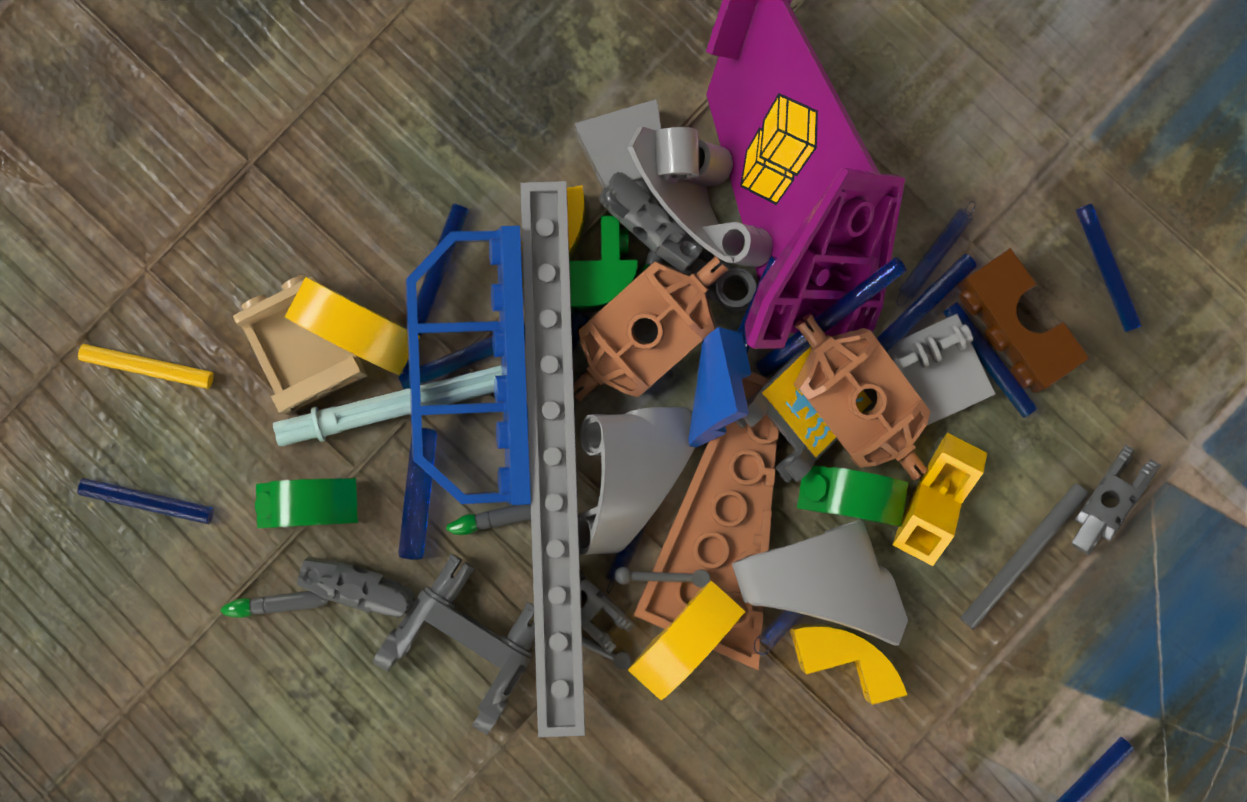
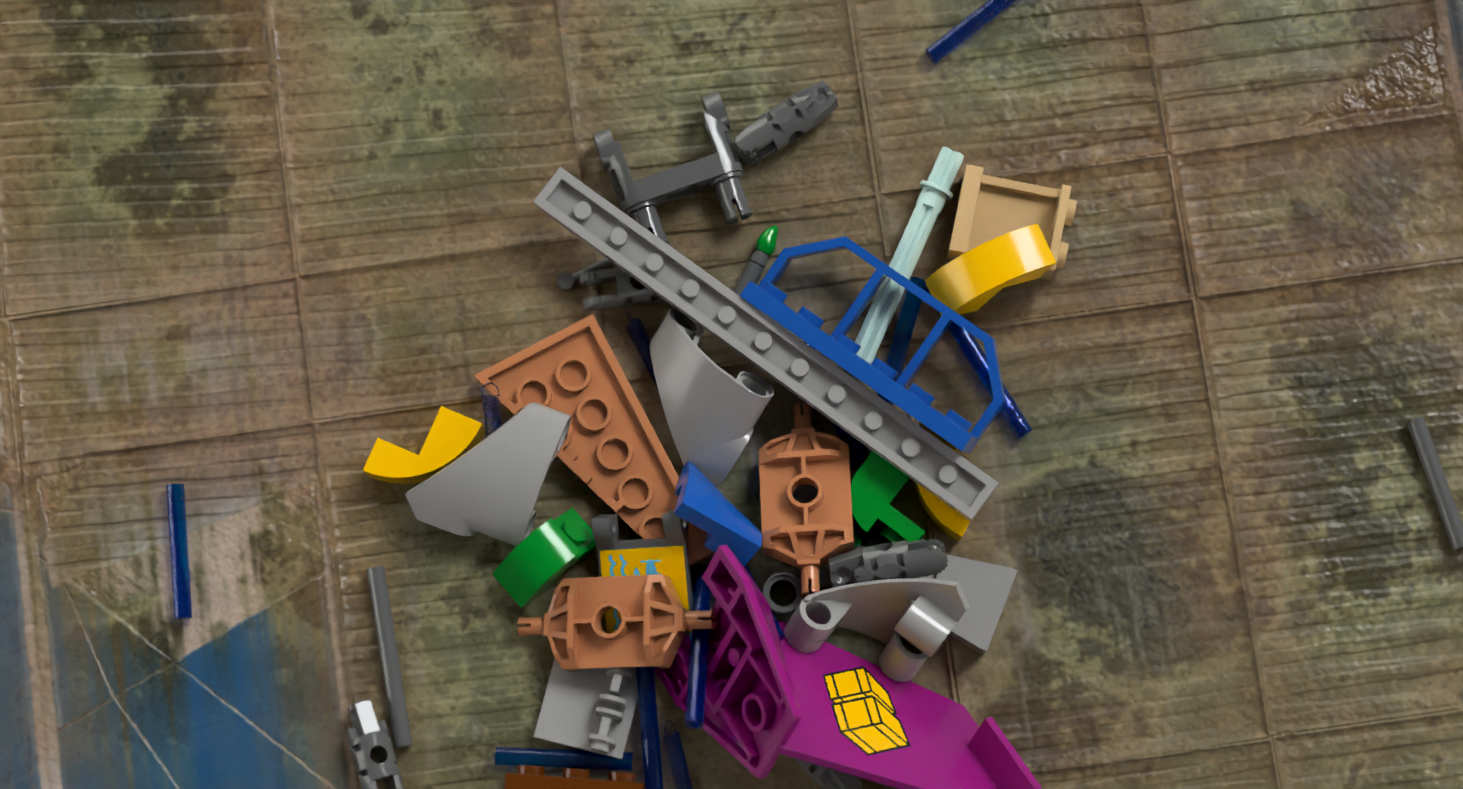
camera: 130 degrees right, 5 degrees down
yellow bar [78,344,214,389] -> none
dark grey piece [220,591,330,618] -> none
green brick [255,478,358,528] -> none
clear blue axle [398,428,437,560] -> none
dark grey hinge [615,567,710,588] -> none
yellow brick [628,581,746,701] -> none
yellow brick [893,432,987,566] -> none

